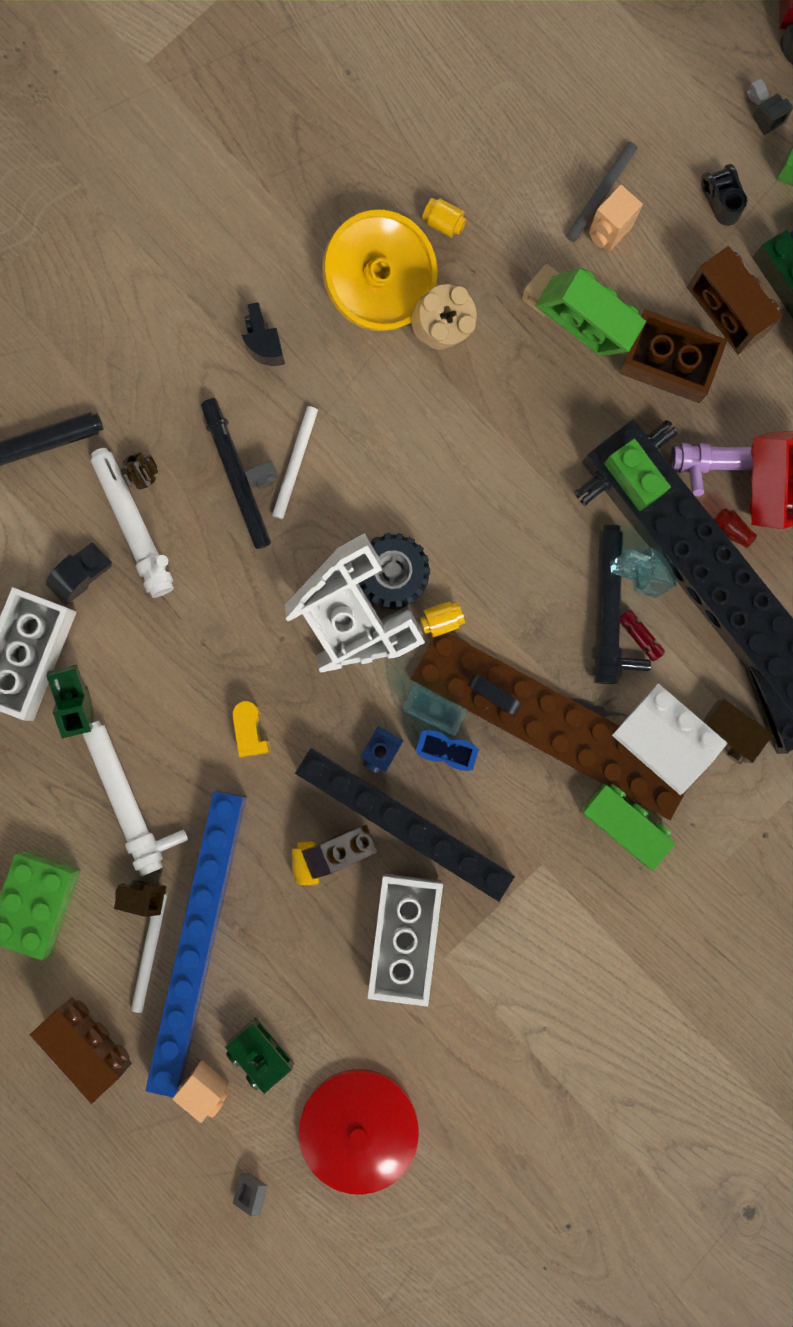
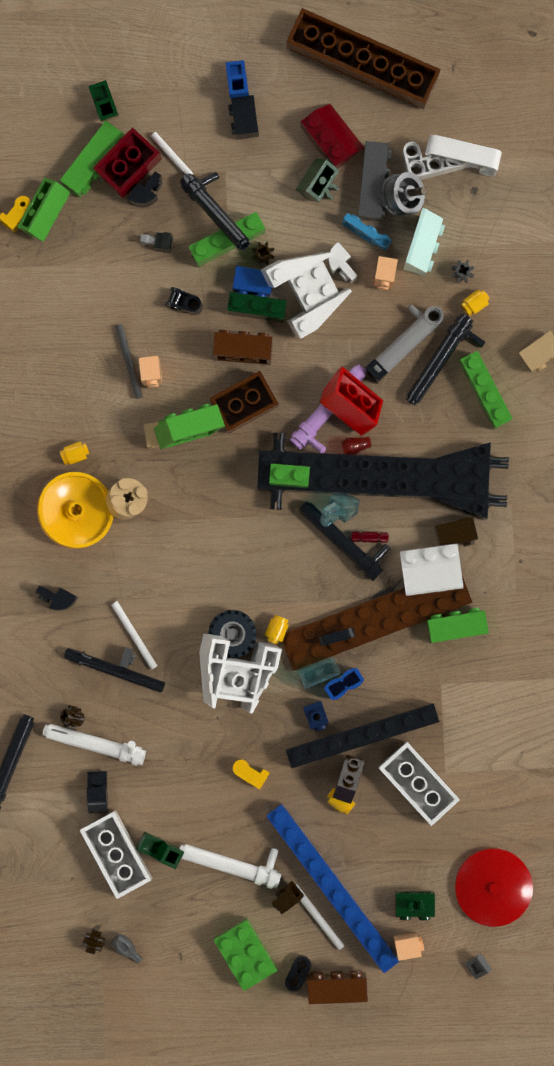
camera: 45 degrees left, 0 degrees up
none -> black beam [285,955,311,992]

